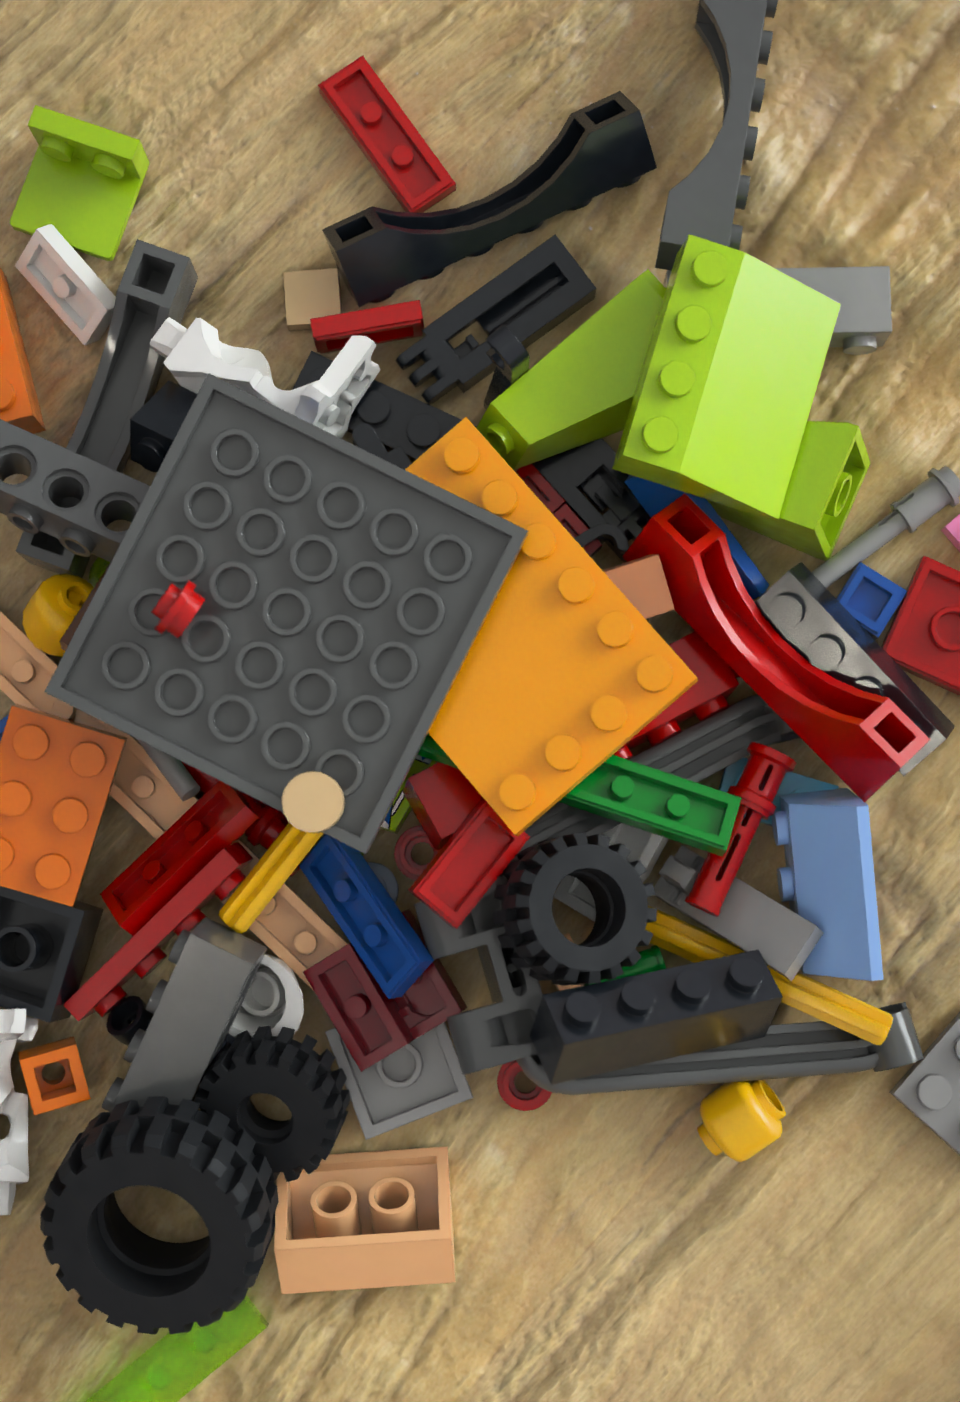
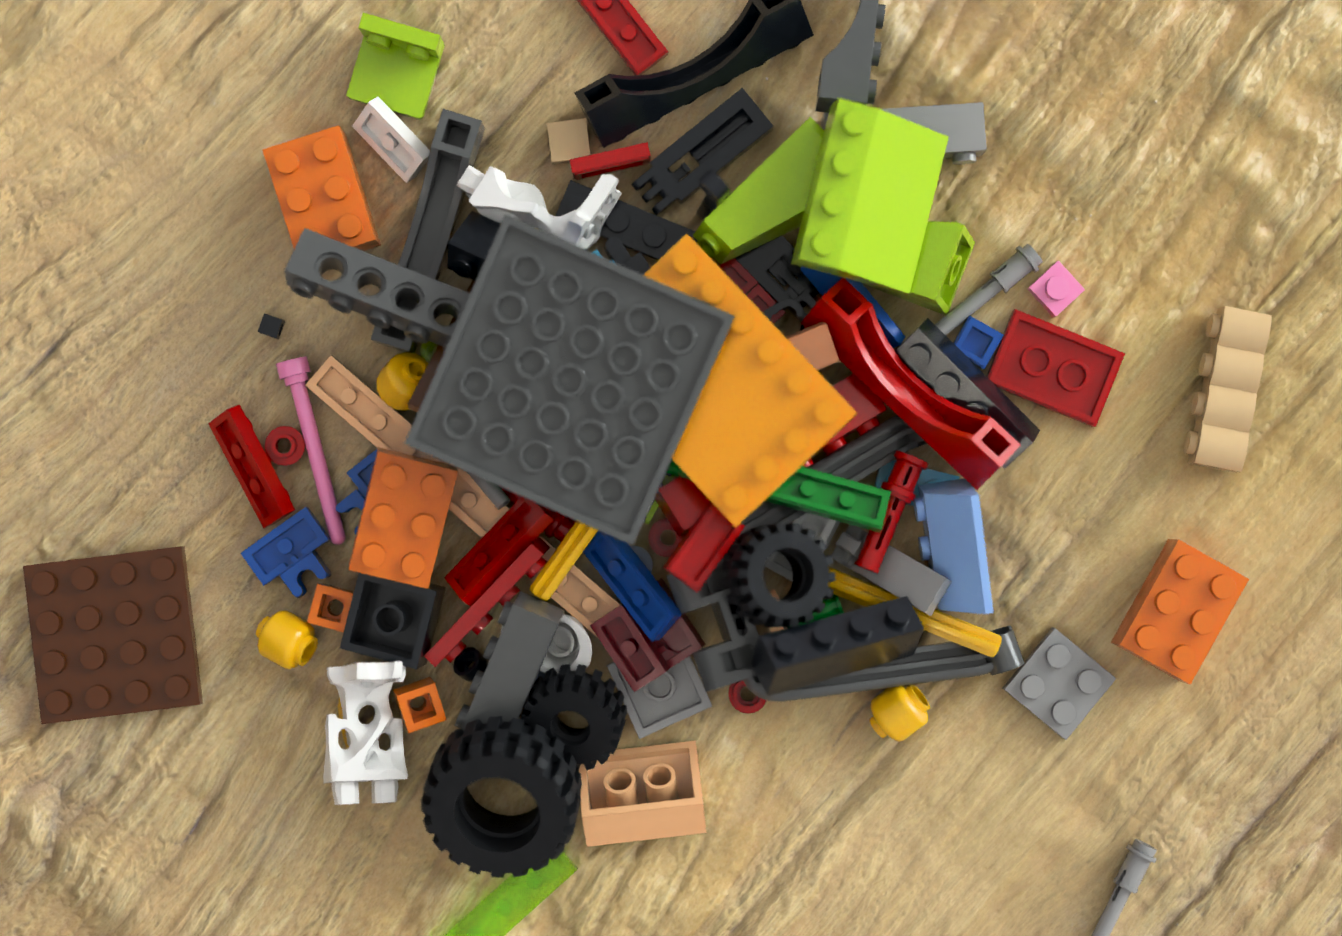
camera: 10 degrees left, 5 degrees up
red plate [151,580,205,639] -> none
tan tile [282,771,345,833] -> none

